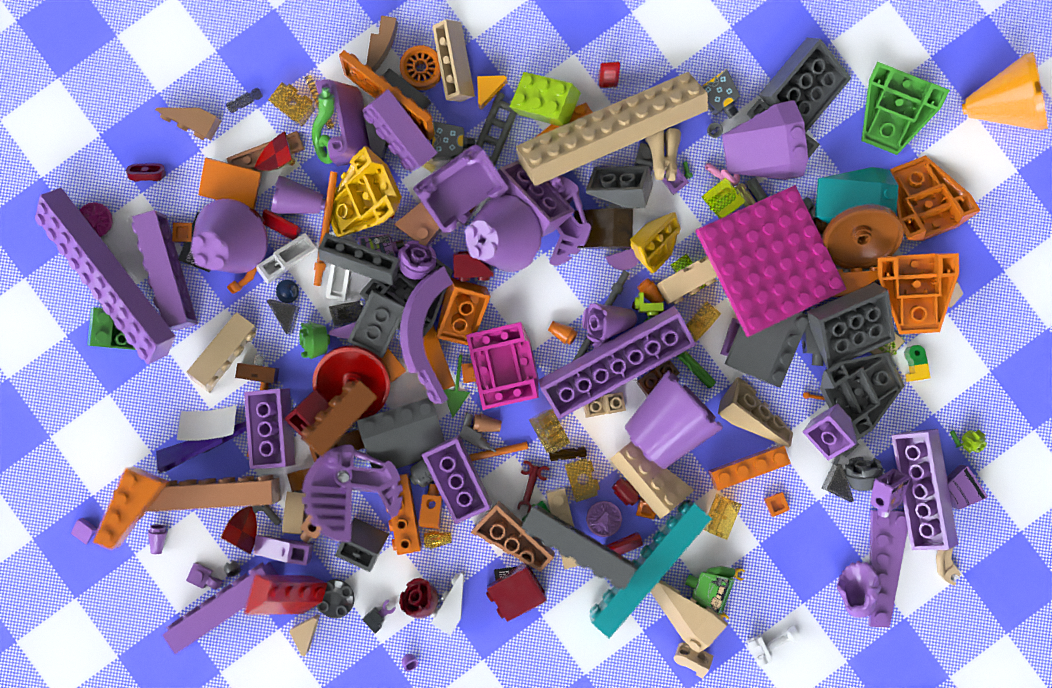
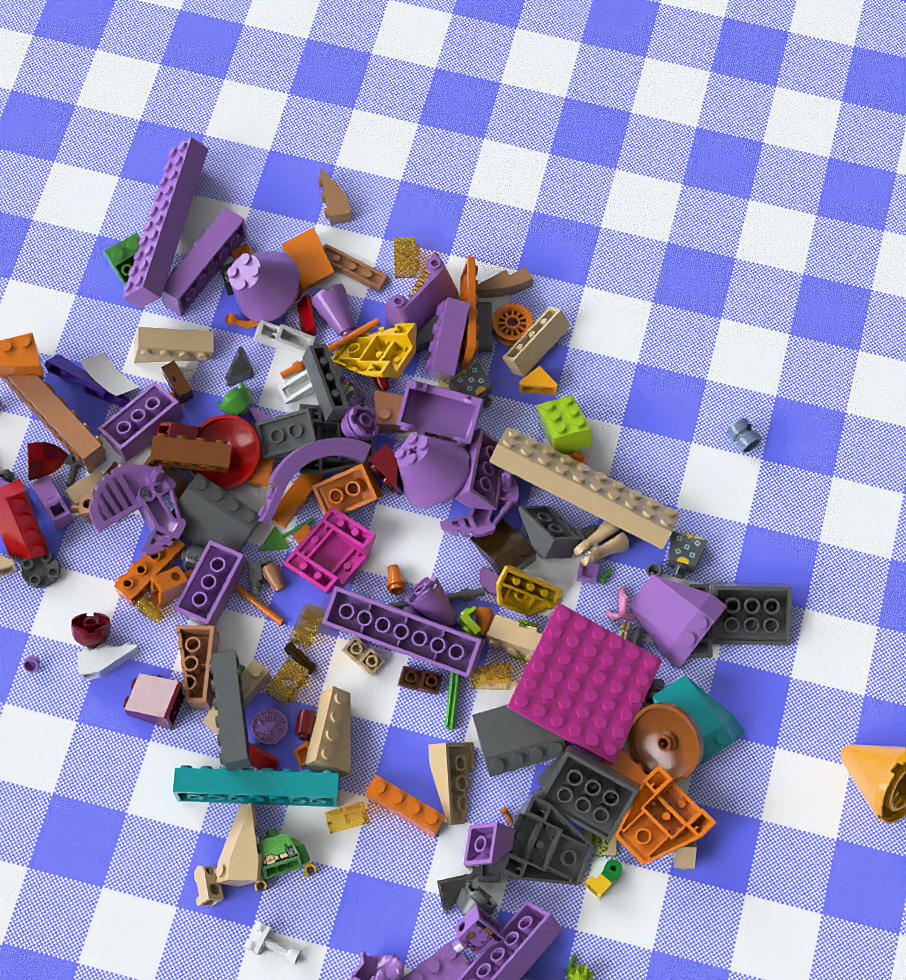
camera: 55 degrees right, 20 degrees down
dark pink wheel [79,202,113,237] -> none
dark red plate [126,163,166,182] -> none
clear smoke axle [226,87,263,113] -> none
shield [254,131,295,172] -> none
dark blue hat [275,279,299,303] -> none
bright green plant [312,87,335,164] -> none
clear smoke slope [329,300,363,327] -> none
dark grey slope [335,518,389,572] -> none
pearl dark grey piece [362,600,396,634] -> none
dark grey bar [476,92,517,167] -> none
dark red bar [517,460,550,513] -> none
red slope [598,62,620,88] -> none
medium lavender cone [624,371,724,469] -> none
clear neon green piece [701,177,746,219] -> none
orange tile [764,492,790,517] -> none
bright green wedge [861,61,950,155] -> none
orange wedge [890,155,980,241] -> none

